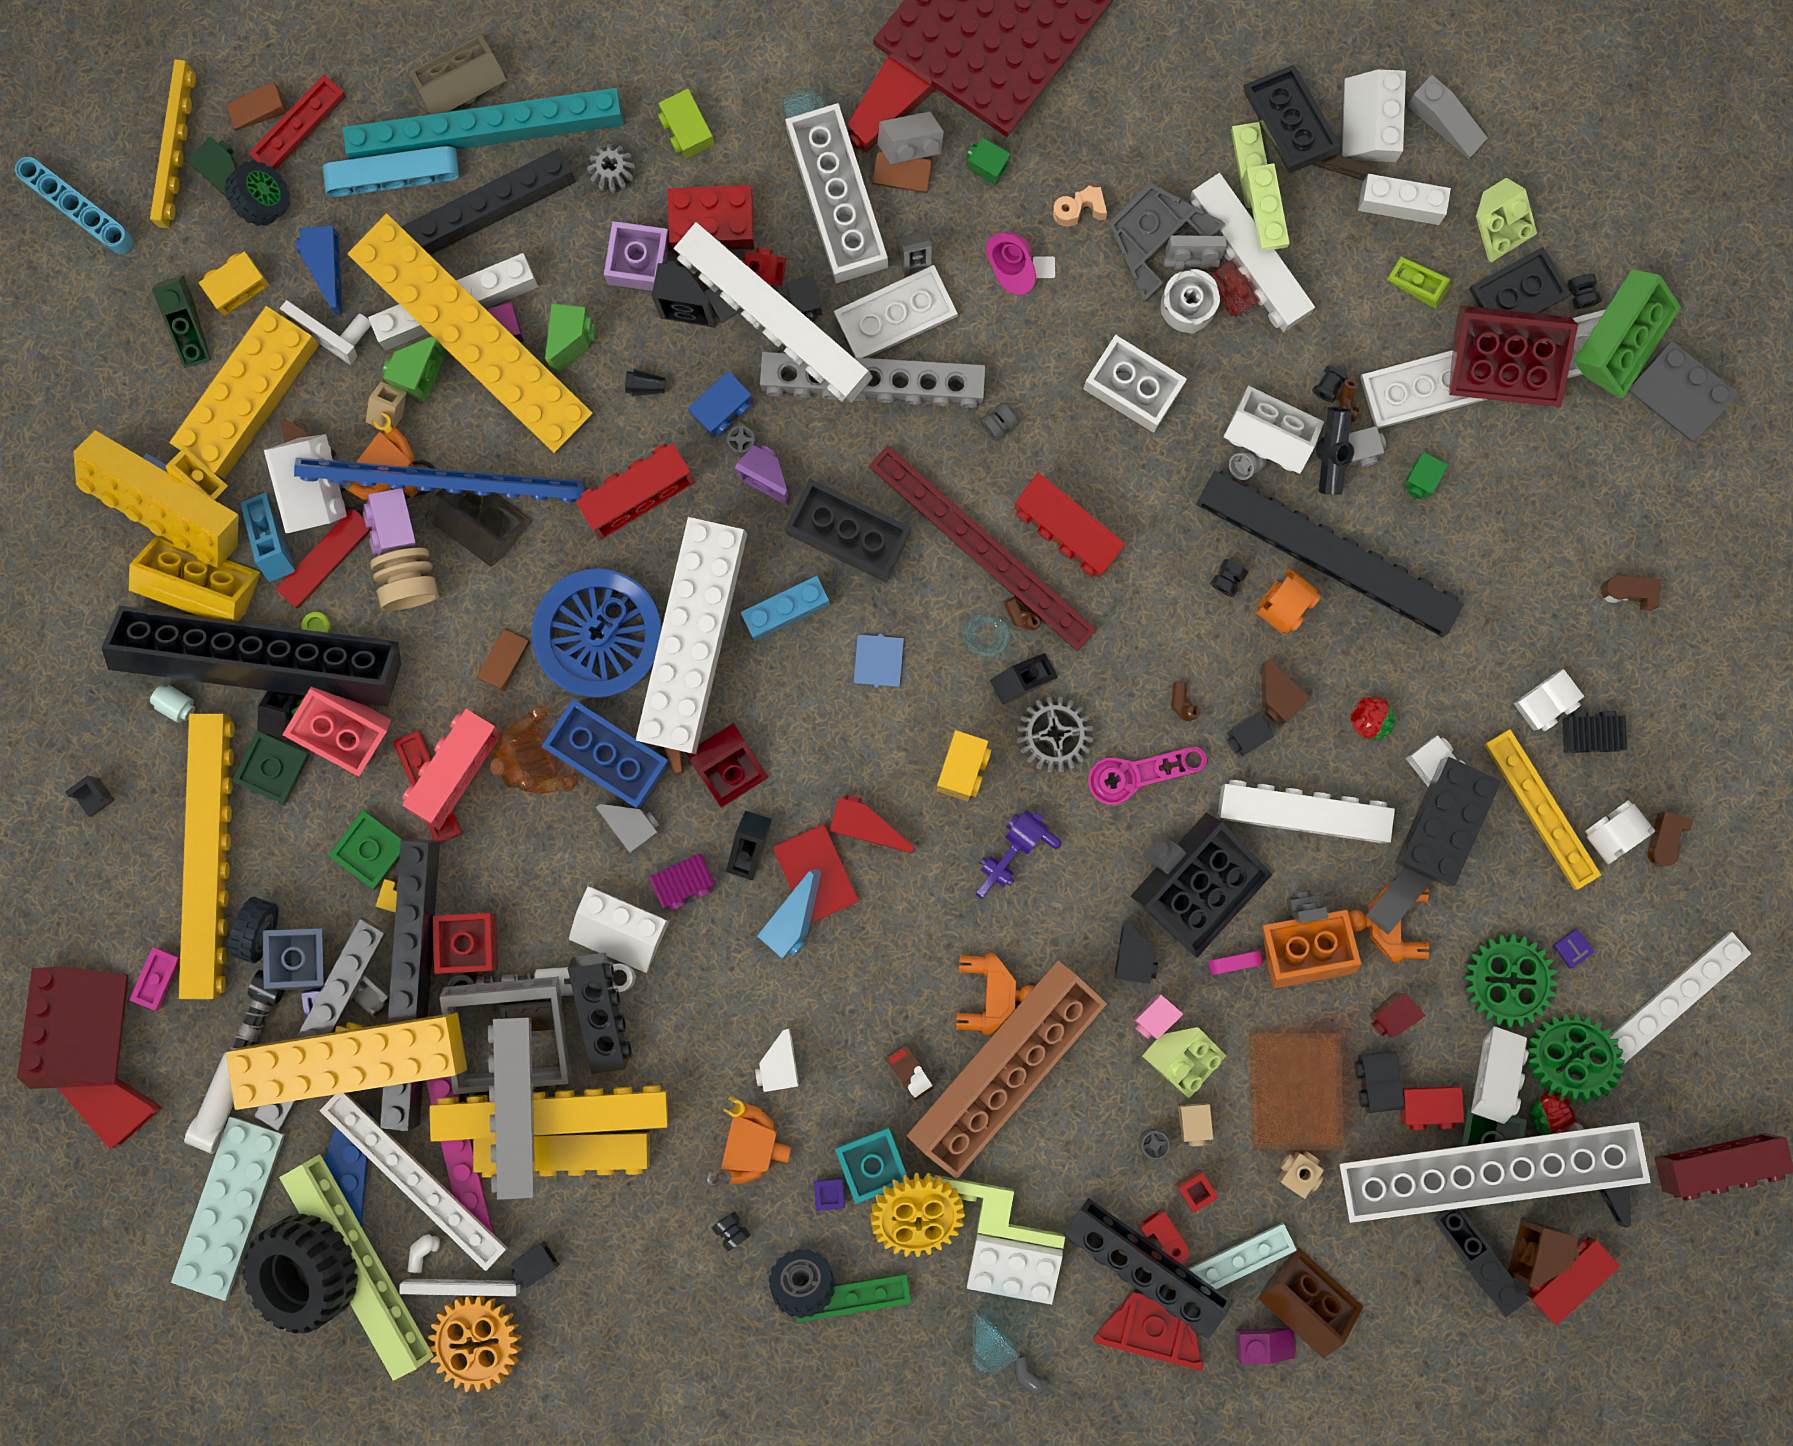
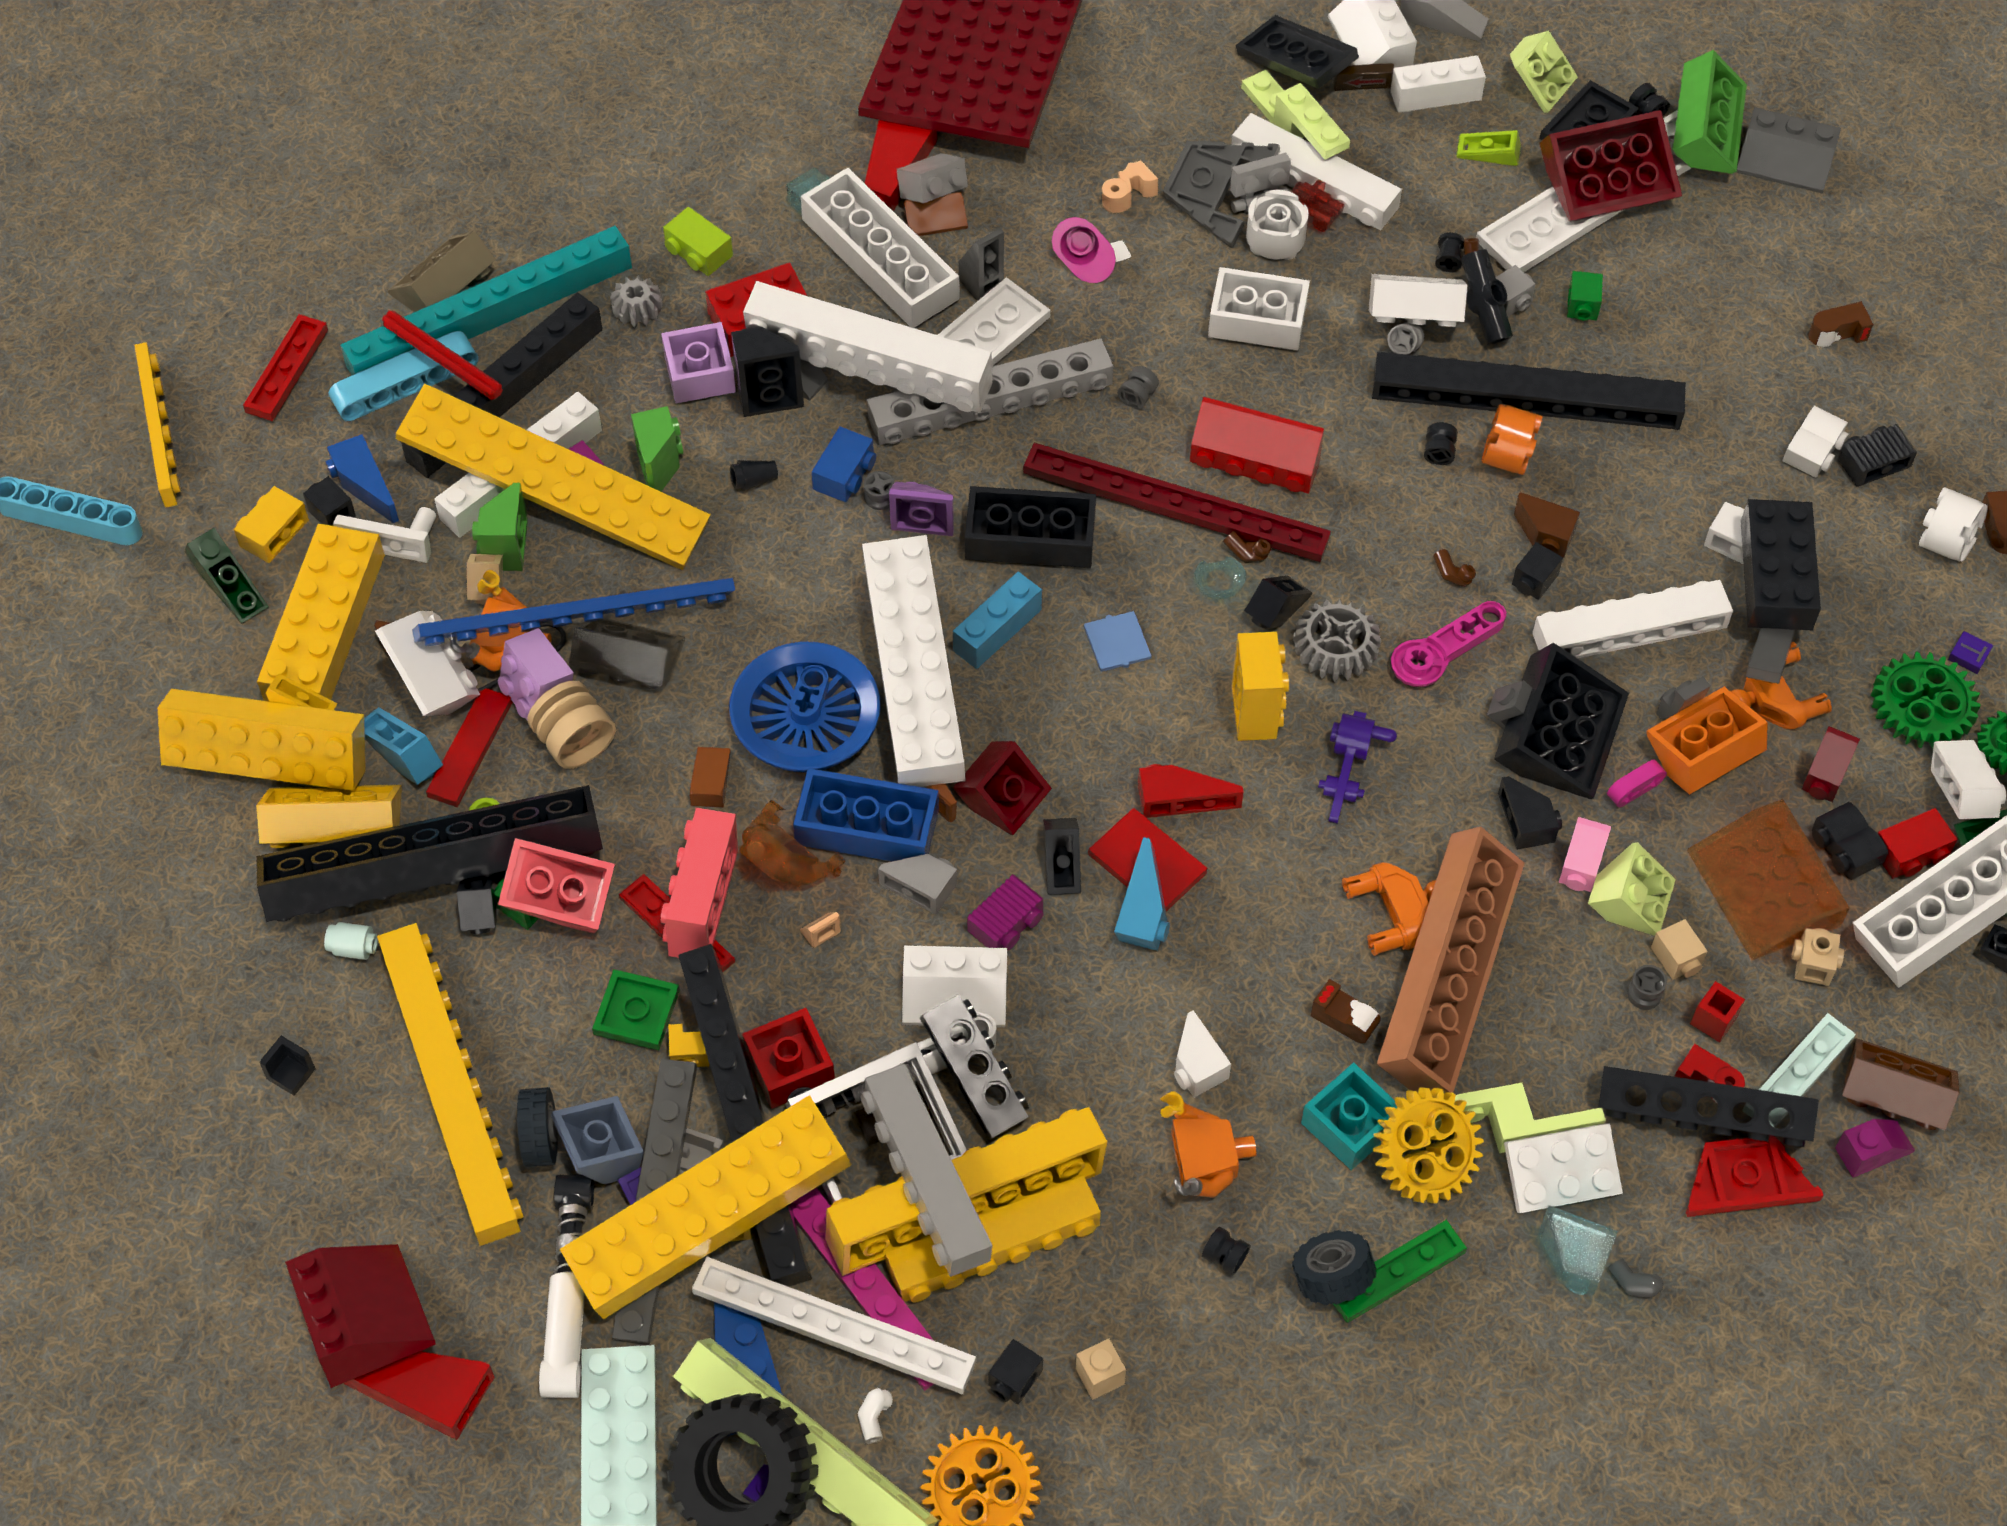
camera: 25 degrees left, 25 degrees down
dark pink plate [129,947,180,1011] -> none
dark green slope [187,136,239,197] -> none
black wheel [224,160,290,226] -> none
dark orange slope [226,82,287,131] -> none
dark green plate [232,730,310,805] -> none
white tile [400,1279,520,1296] -> none
red brick [576,443,695,540] -> none
dark purple plate [814,1178,845,1211] -> none
green brick [966,137,1011,186] -> none
red piece [1350,697,1395,741] -> none
yellow plate [1484,729,1601,890] -> none
none -> black brick [303,476,356,526]
none -> red axle [382,310,503,400]
none -> light nougat slope [800,912,841,948]
none -> tan brick [1076,1338,1126,1400]

